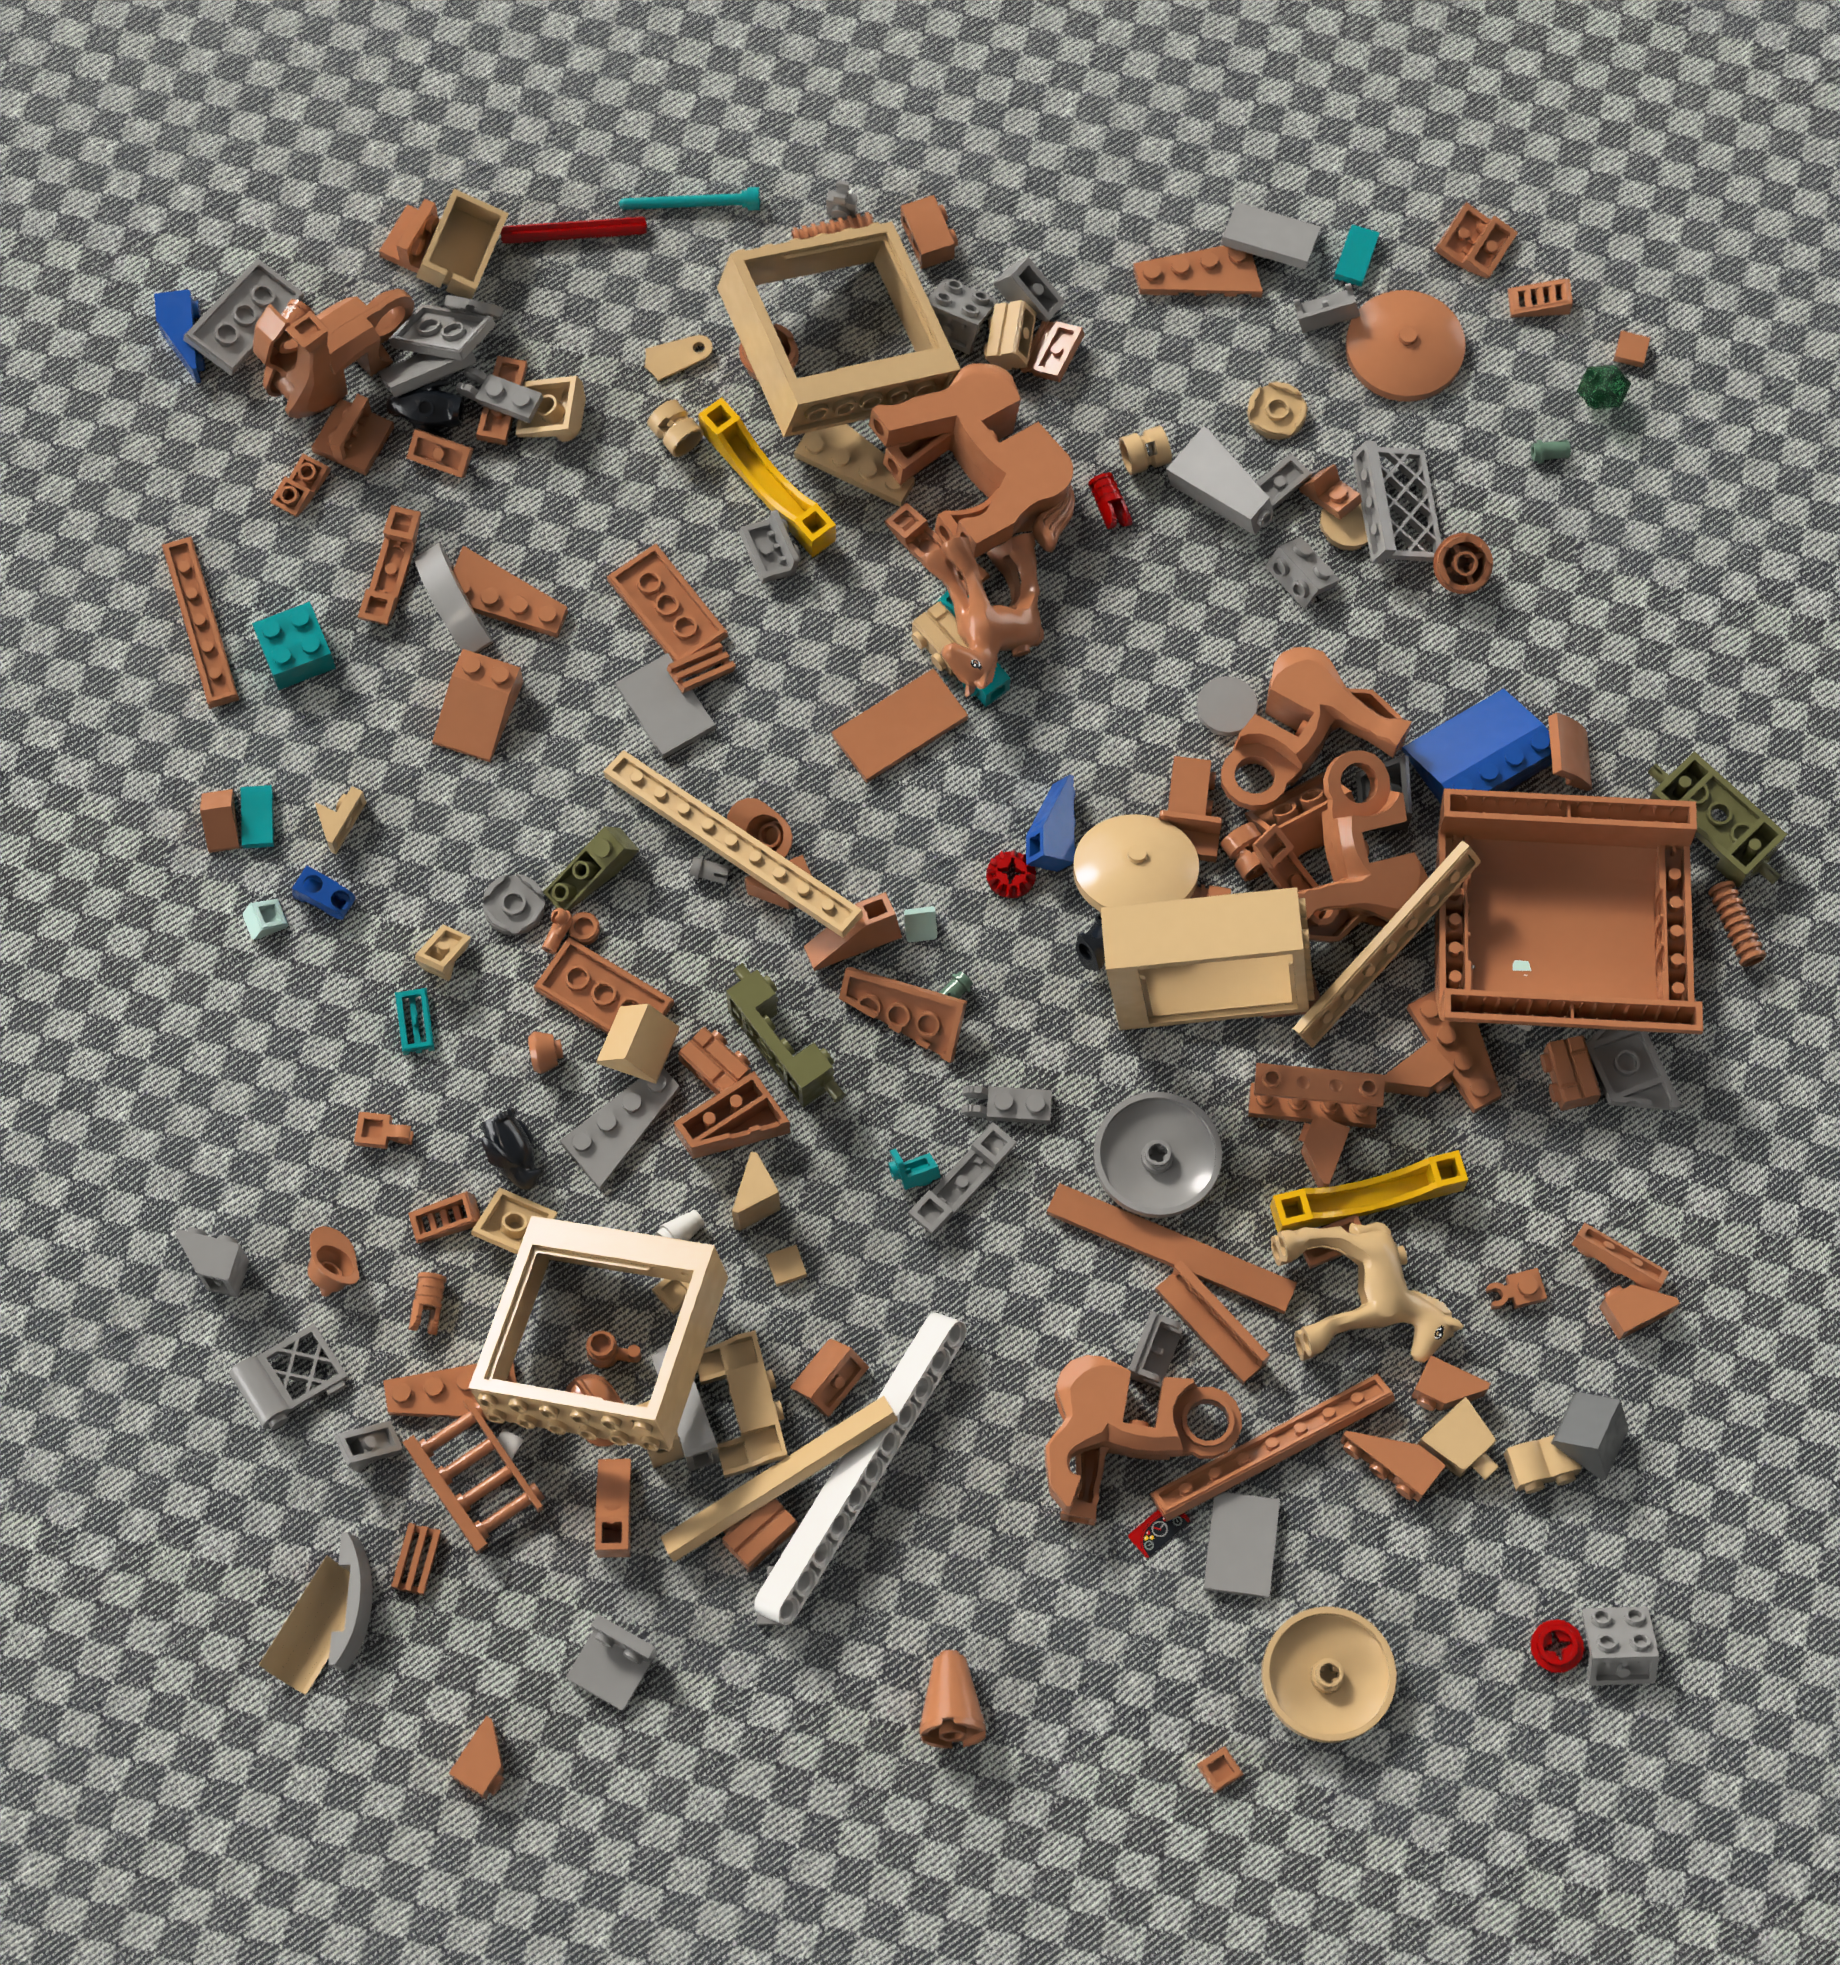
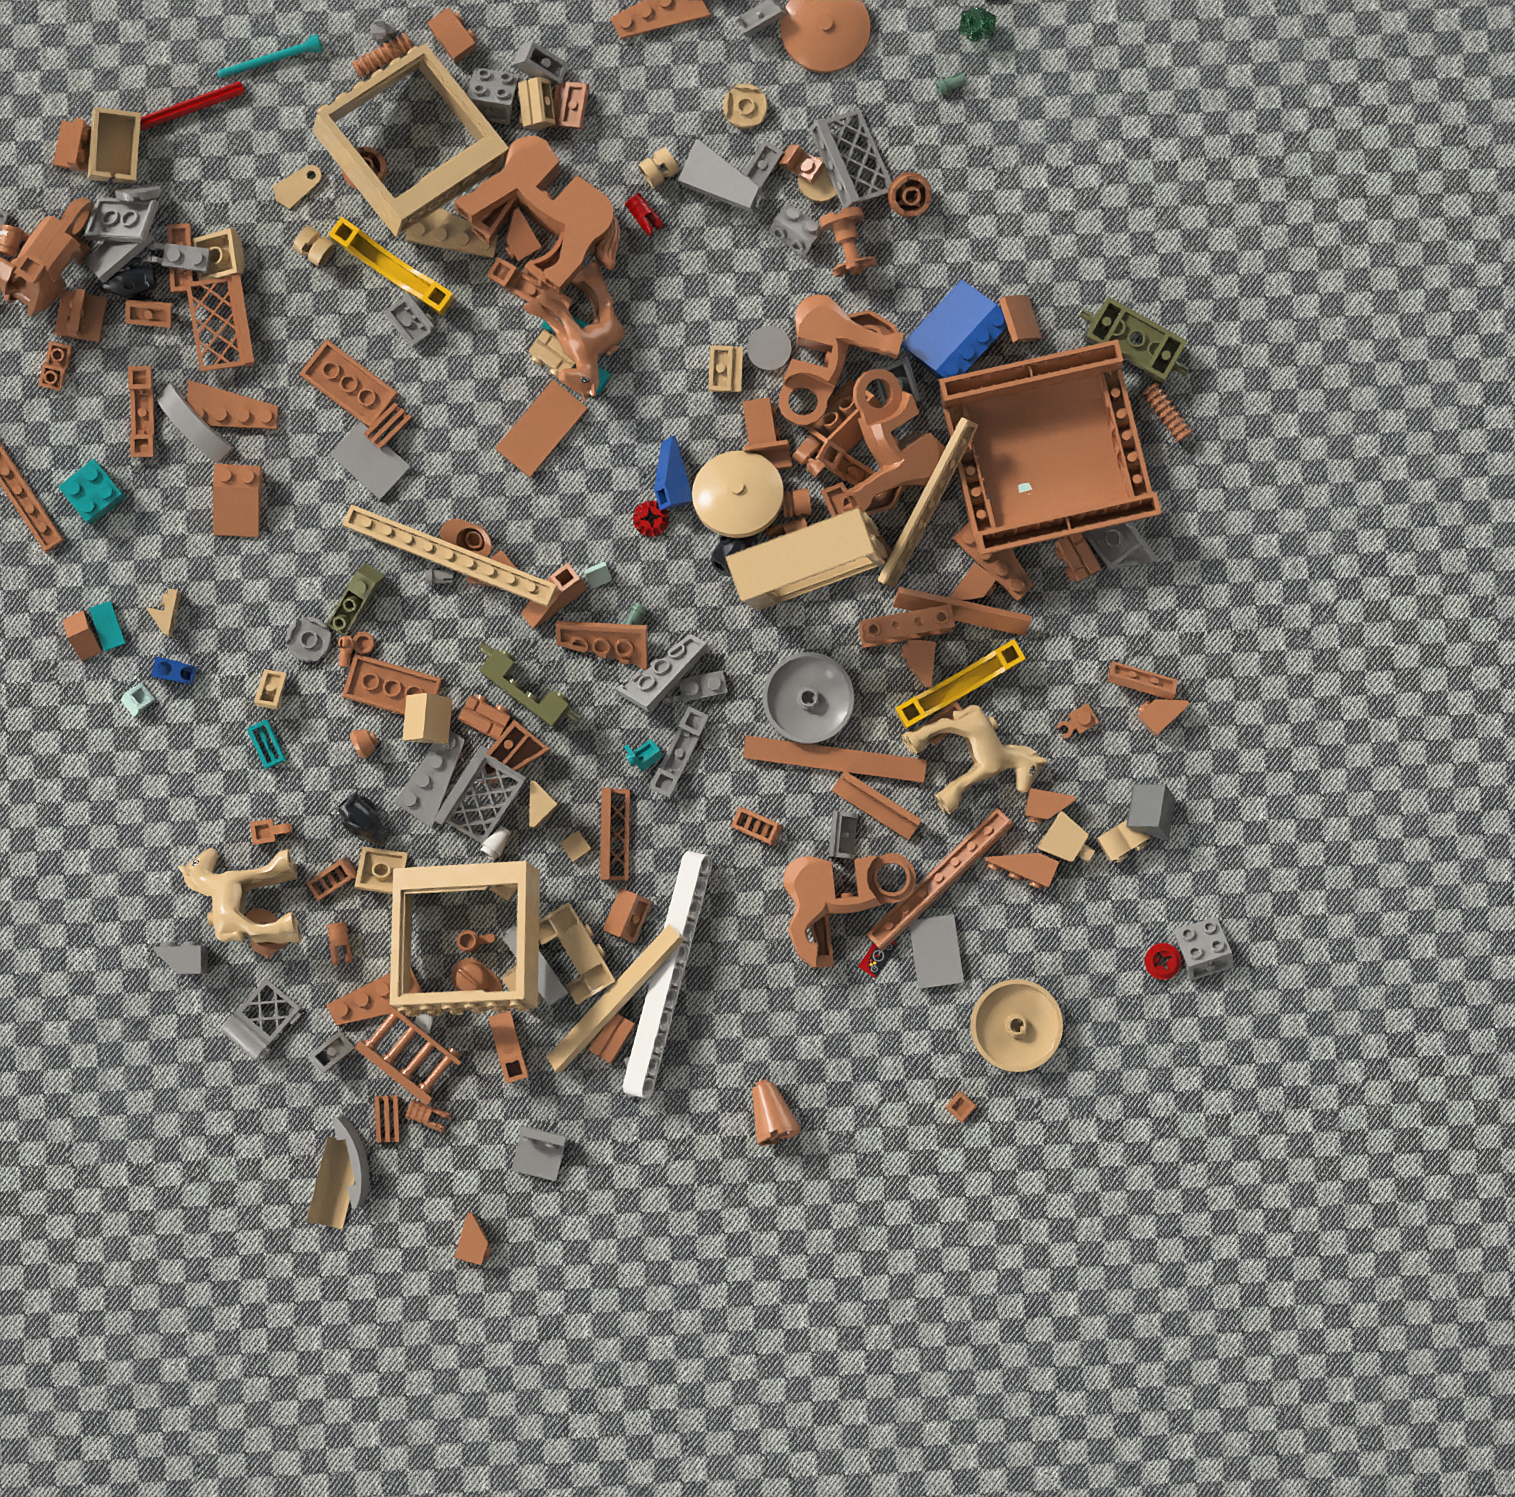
camera: 15 degrees left, 15 degrees up
none -> tan animal [178,848,302,944]
none -> nougat fence [186,273,255,373]
none -> nougat hinge [405,1099,451,1133]
none -> light grey fence [434,745,526,844]
none -> nougat slope [504,207,541,261]
none -> nougat fence [600,788,630,881]
none -> light grey wing [615,634,709,712]
none -> tan plate [708,345,743,393]
none -> nougat slope [731,806,784,846]
none -> nougat piece [819,207,877,277]
none -> nougat tile [893,587,1032,636]

